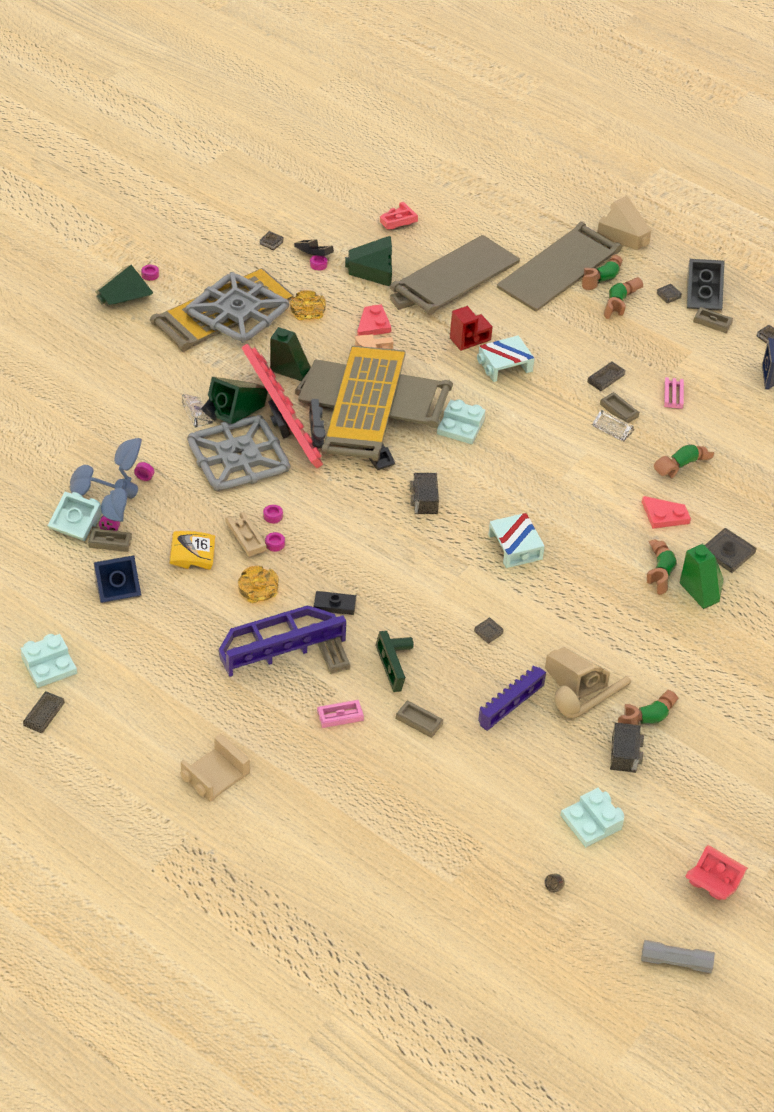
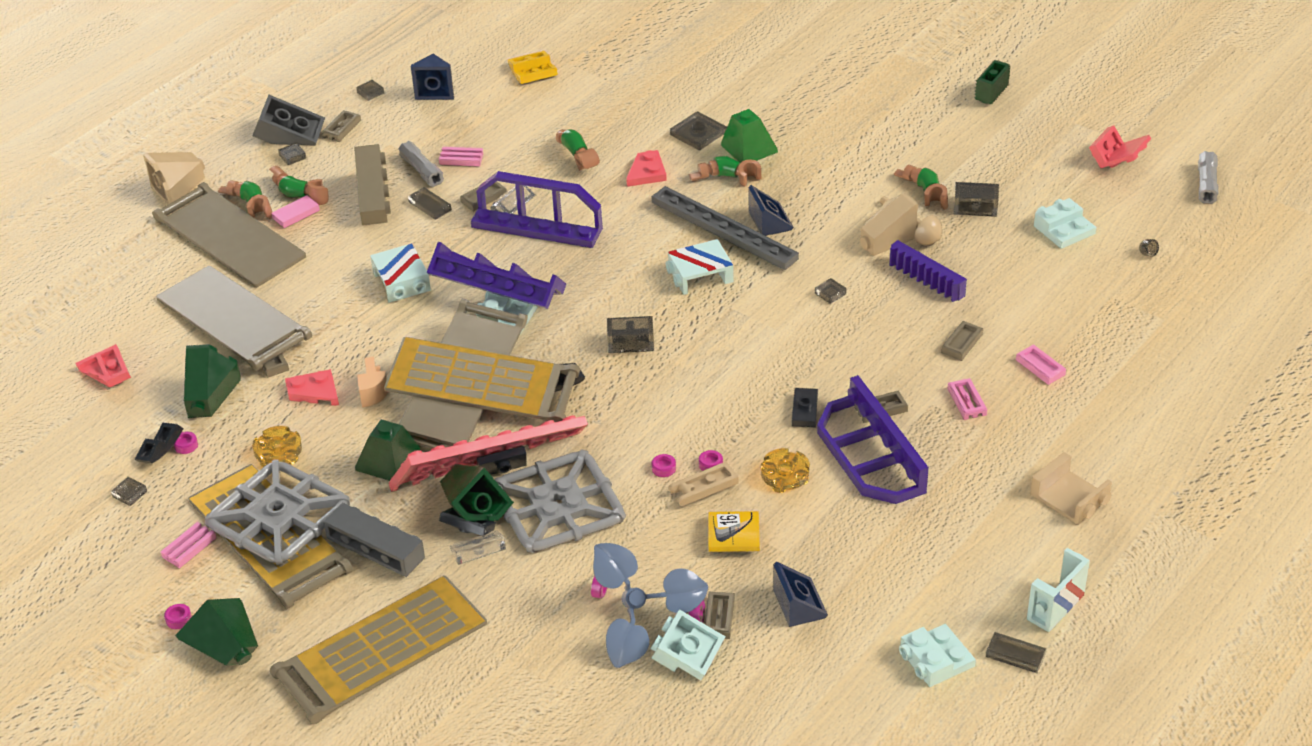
camera: 85 degrees left, 5 degrees down
dark grey hinge [309,399,325,449] -> none
dark green piece [375,631,414,692] -> none
red brick [450,305,493,351] -> none
none -> bright pink tile [161,522,216,569]
none -> flag [270,575,487,724]
none -> bright pink tile [272,195,320,228]
none -> dark grey brick [323,502,425,577]
none -> dark tan wedge [354,144,391,225]
none -> light grey axle [398,141,444,187]
none -> dark purple plate [426,242,567,309]
none -> dark purple plate [471,171,603,248]
none -> dark grey plate [651,186,799,270]
none -> dark blue slope [748,185,794,236]
none -> bright pink tile [1016,344,1066,385]
none -> light aqua panel [1027,548,1090,632]

